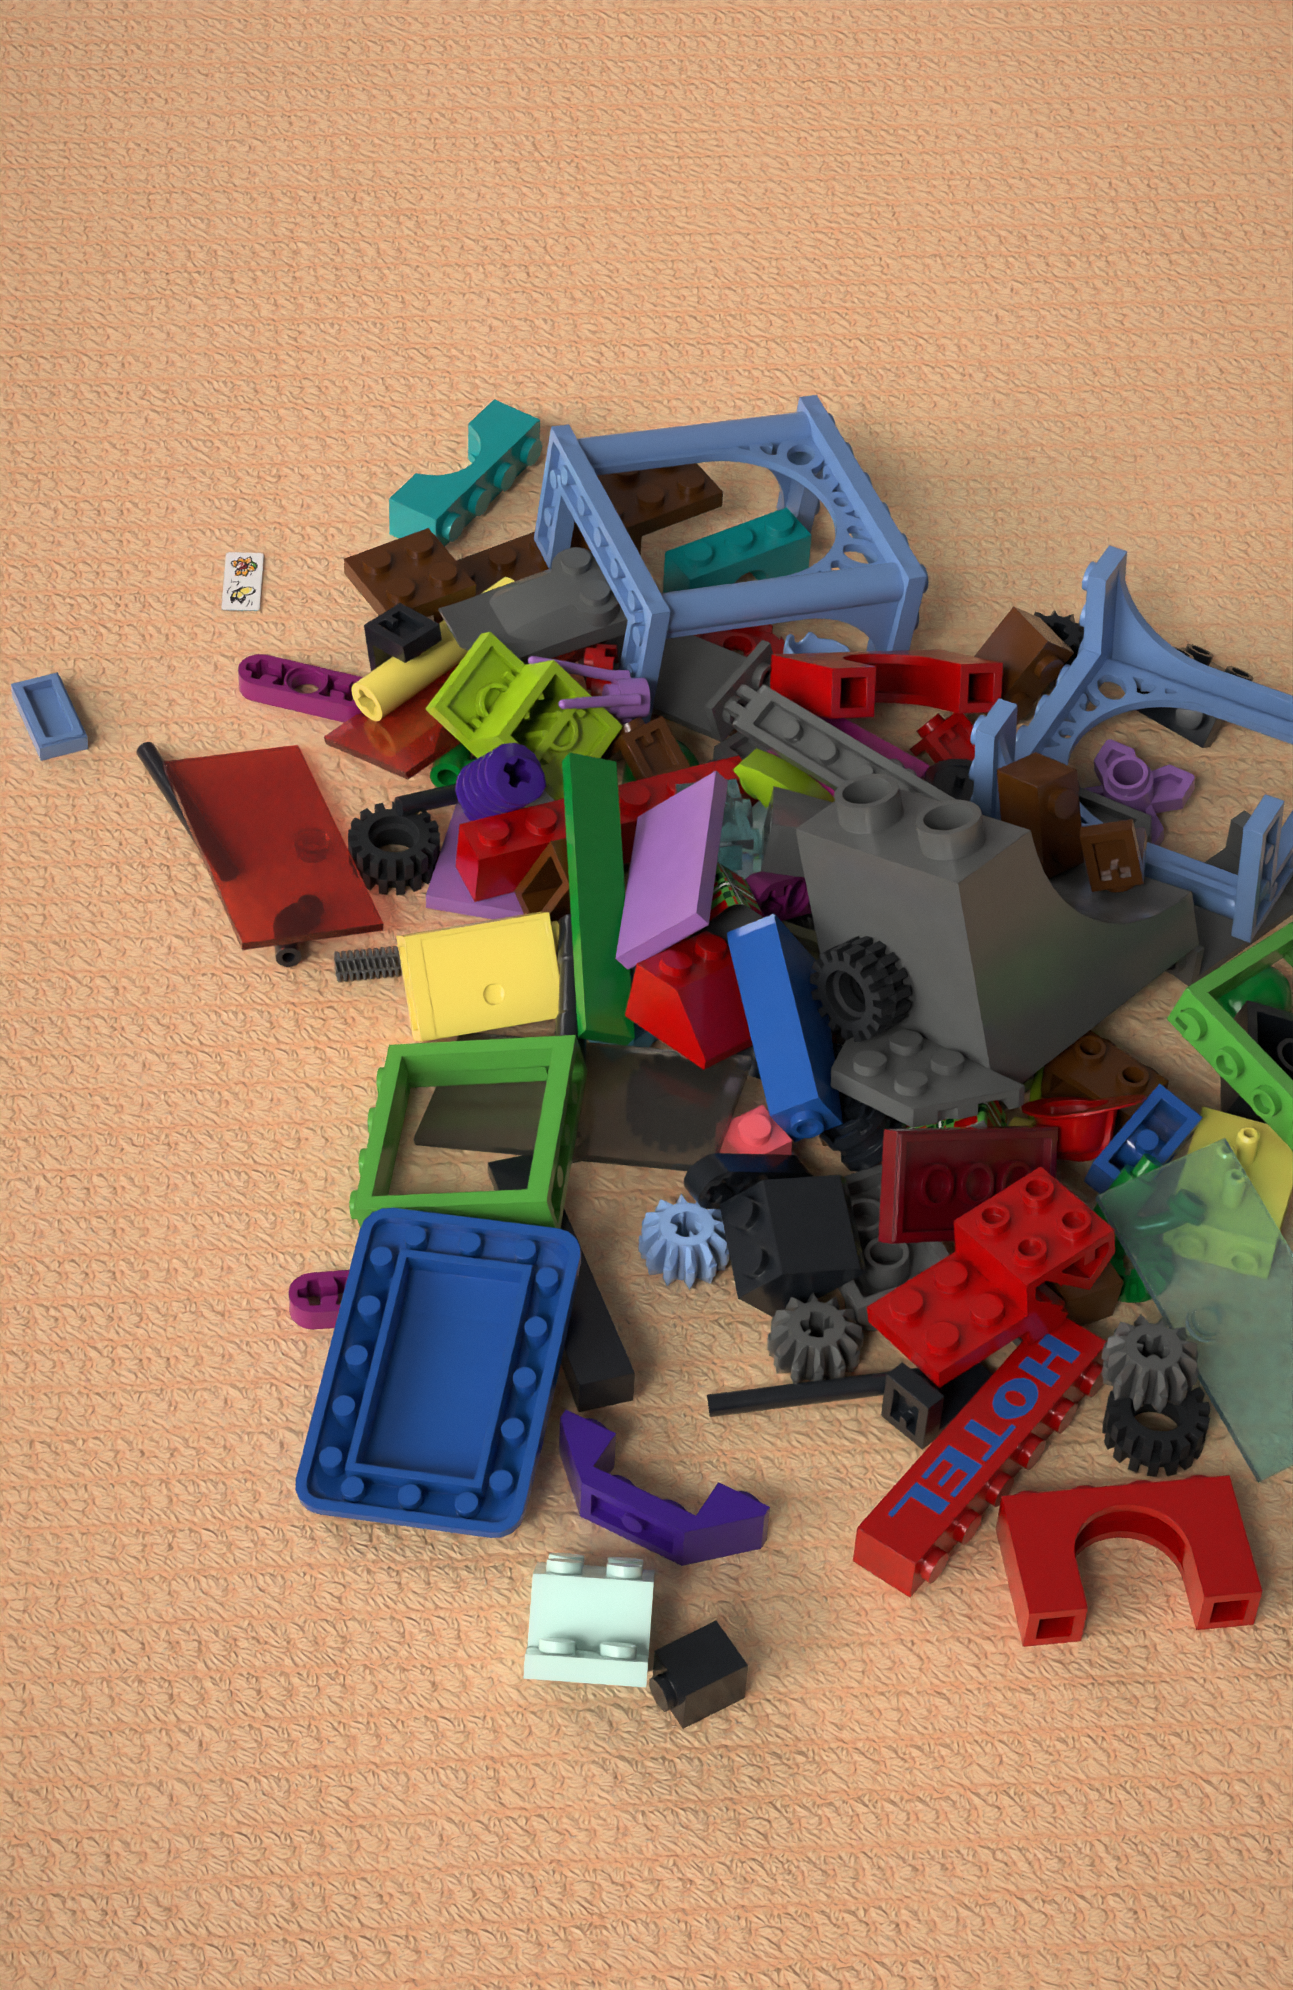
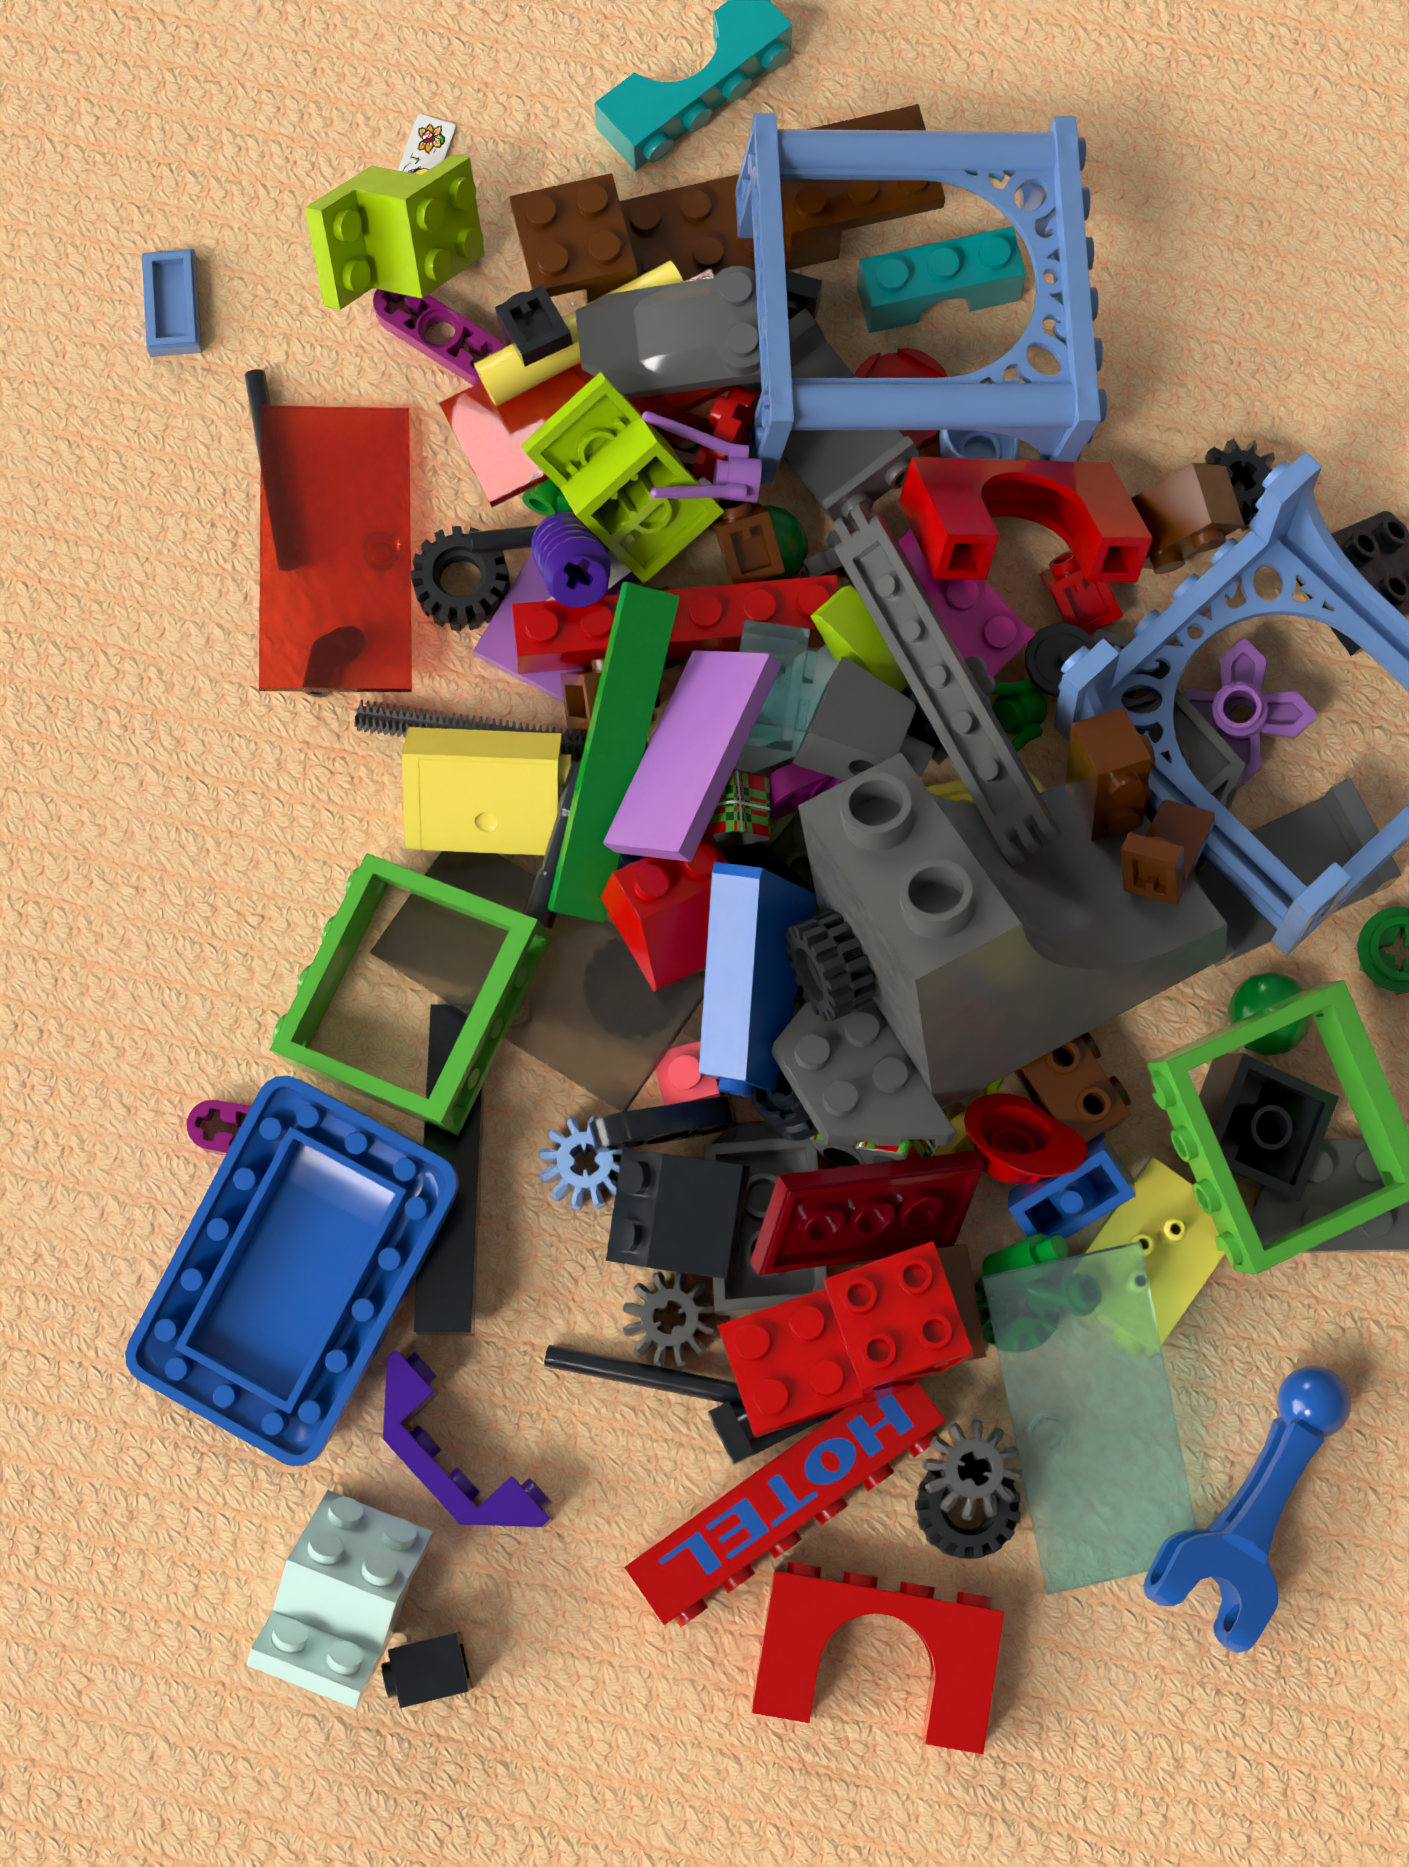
camera: 20 degrees right, 30 degrees up
none -> lime bracket [305,154,485,310]

